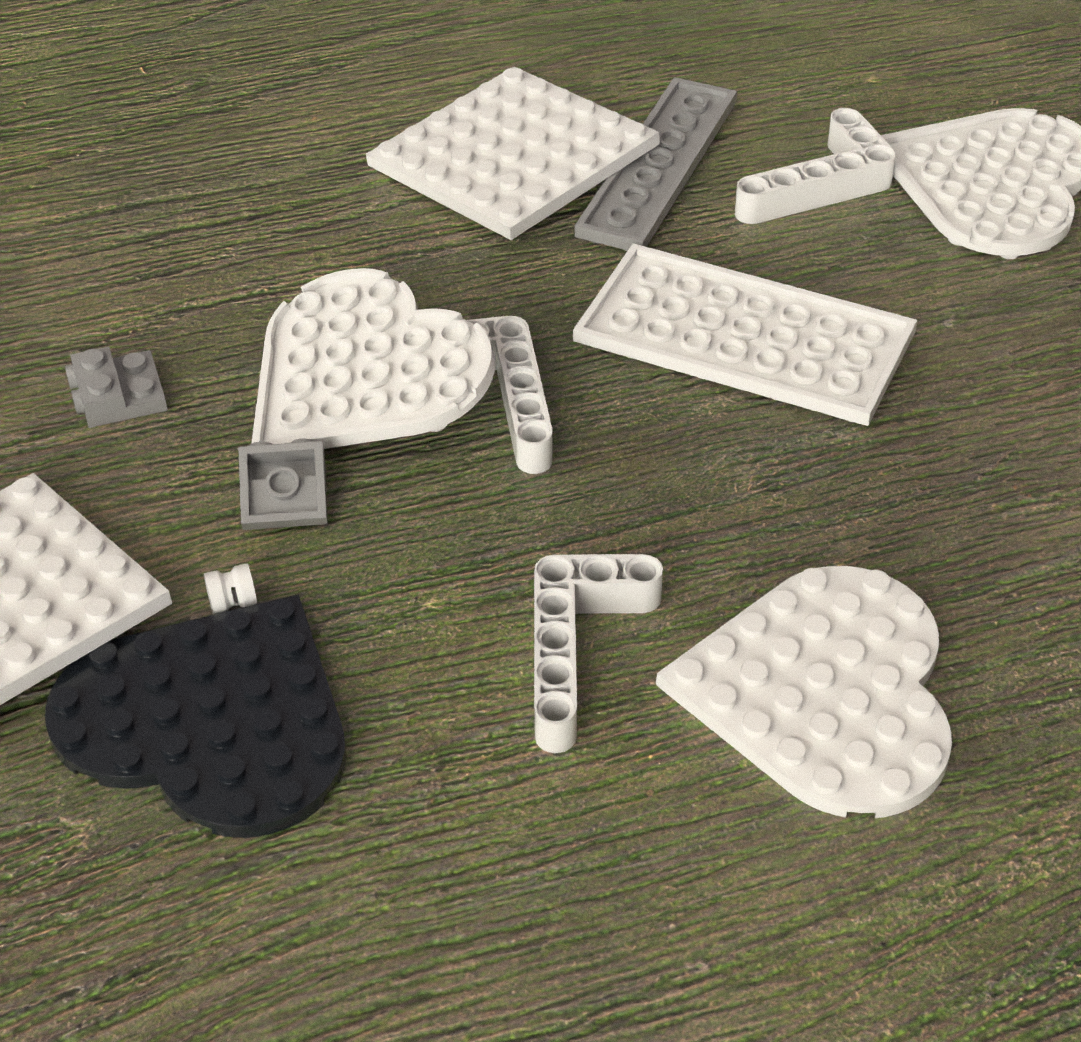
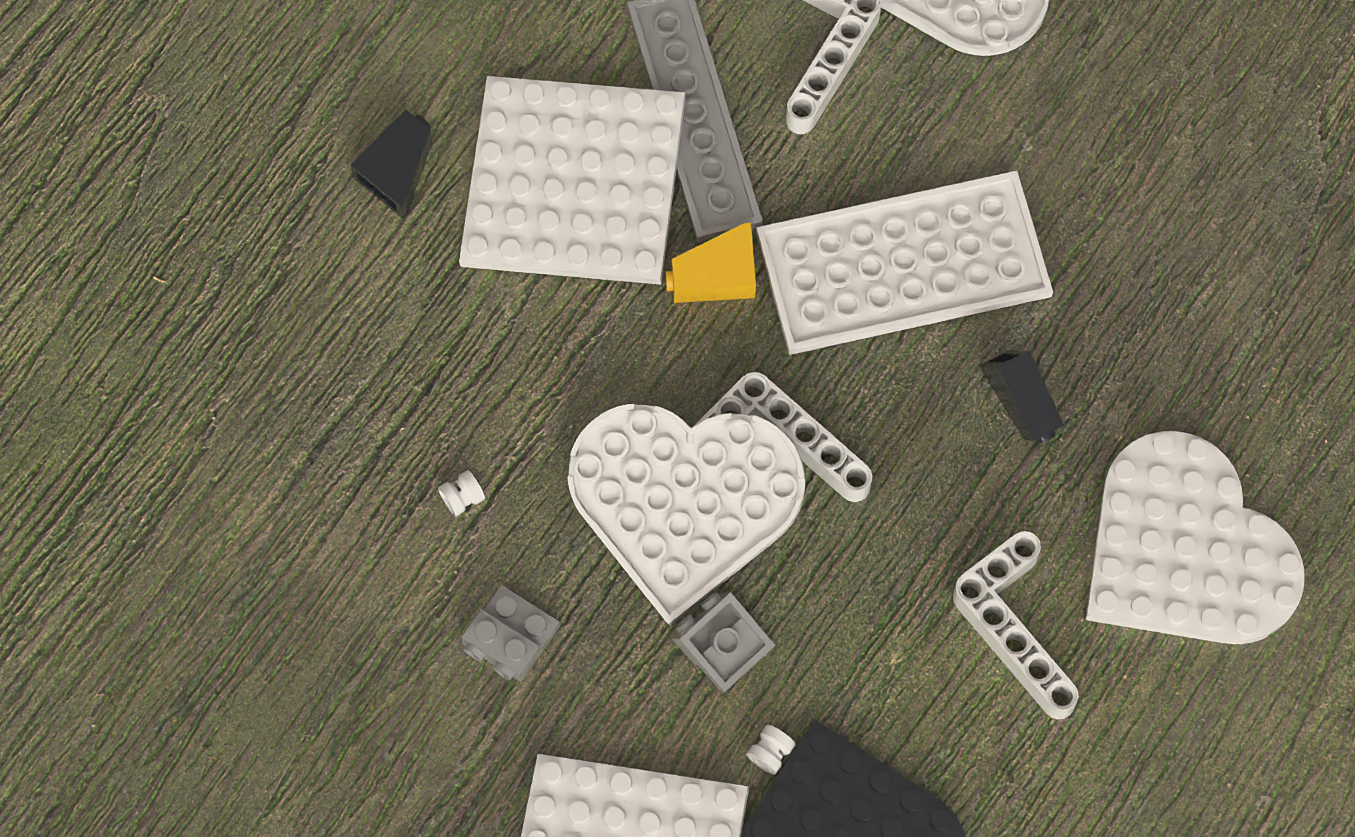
camera: 40 degrees left, 25 degrees up
none -> black slope [351,110,432,219]
none -> white wheel [438,470,485,517]
none -> yellow slope [666,223,756,303]
none -> black slope [979,350,1064,443]

